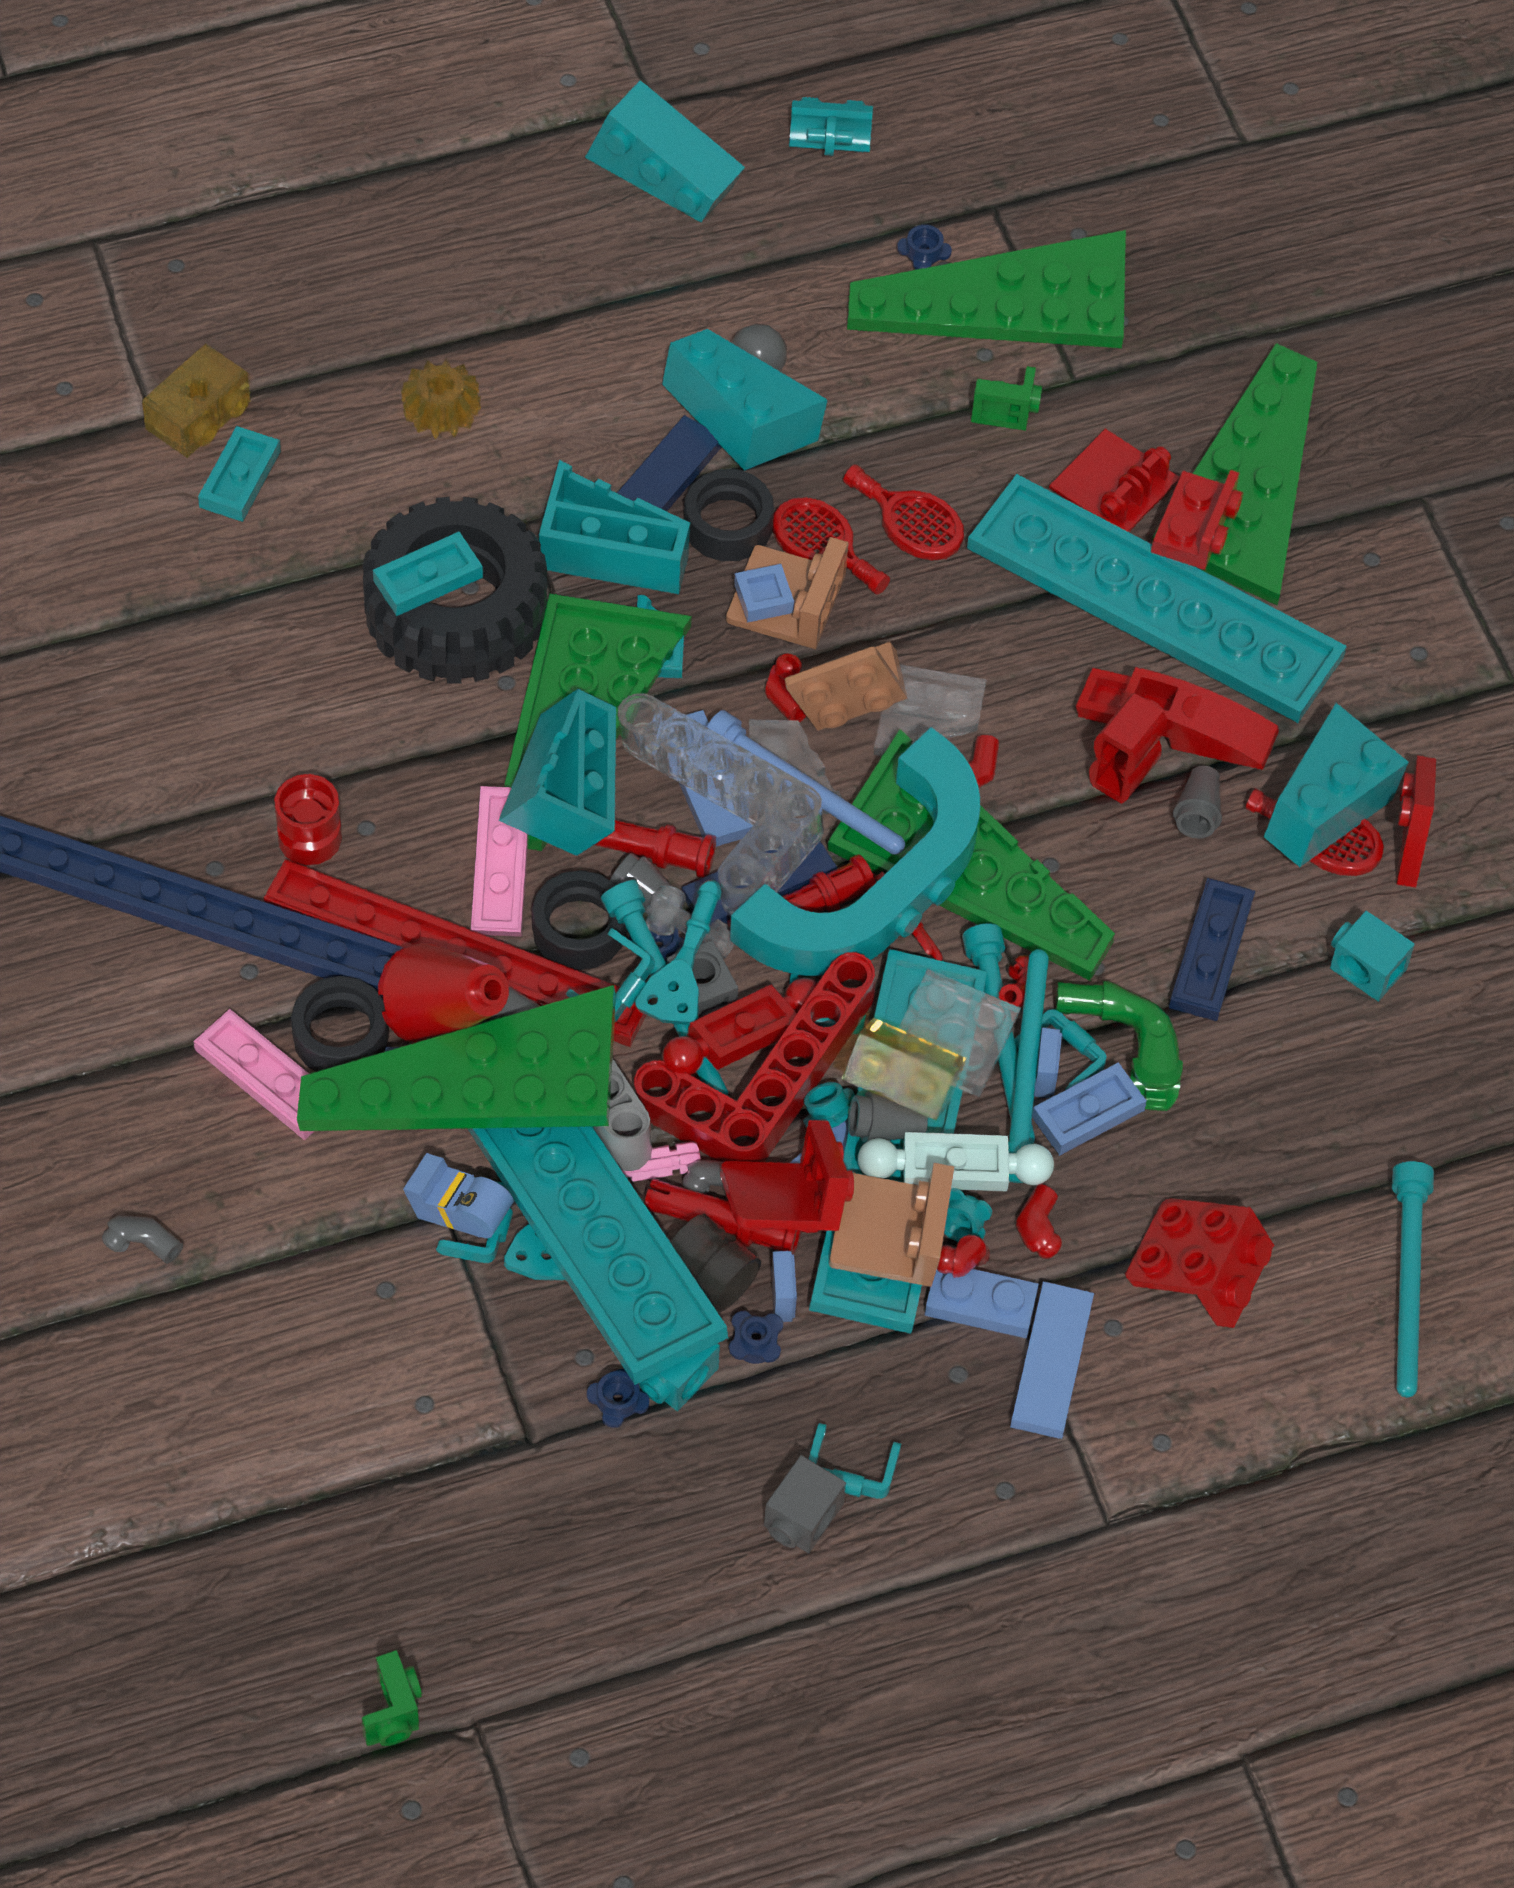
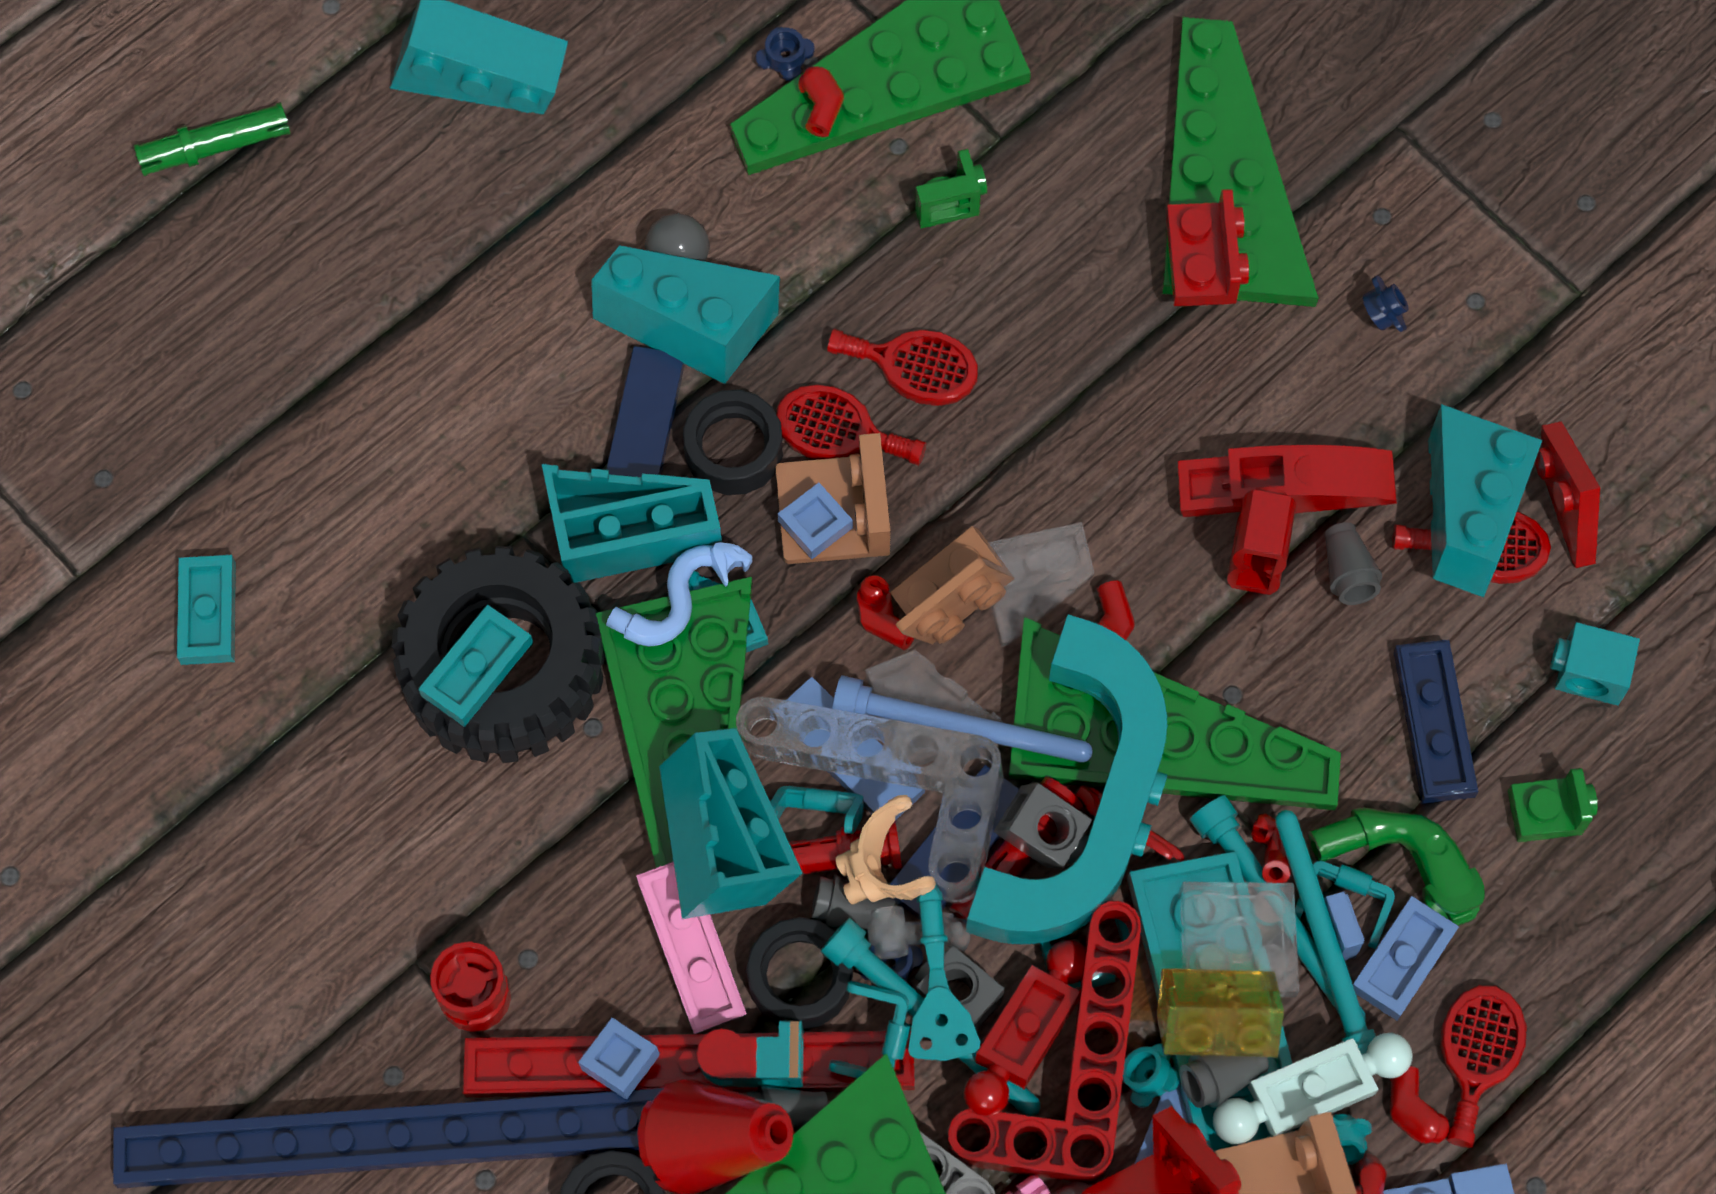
camera: 20 degrees left, 10 degrees up
clear yellow brick [142,343,250,458] -> none
clear yellow gear [401,358,481,439] -> none
teal plate [967,474,1347,723] -> none
red hinge [1049,428,1180,532] -> none
red bracket [1126,1198,1275,1328] -> none
none -> green pin [134,102,291,177]
none -> medium blue plate [578,1018,660,1100]
none -> light blue animal [606,542,753,647]
none -> leg [697,1021,804,1088]
none -> teal piece [770,786,864,834]
none -> red arm [798,67,844,137]
none -> light nougat helmet [836,795,936,905]
none -> dark grey brick [993,783,1092,868]
none -> dark blue plate [1363,275,1409,332]
none -> red piece [1440,985,1527,1148]
none -> green bracket [1507,768,1598,843]

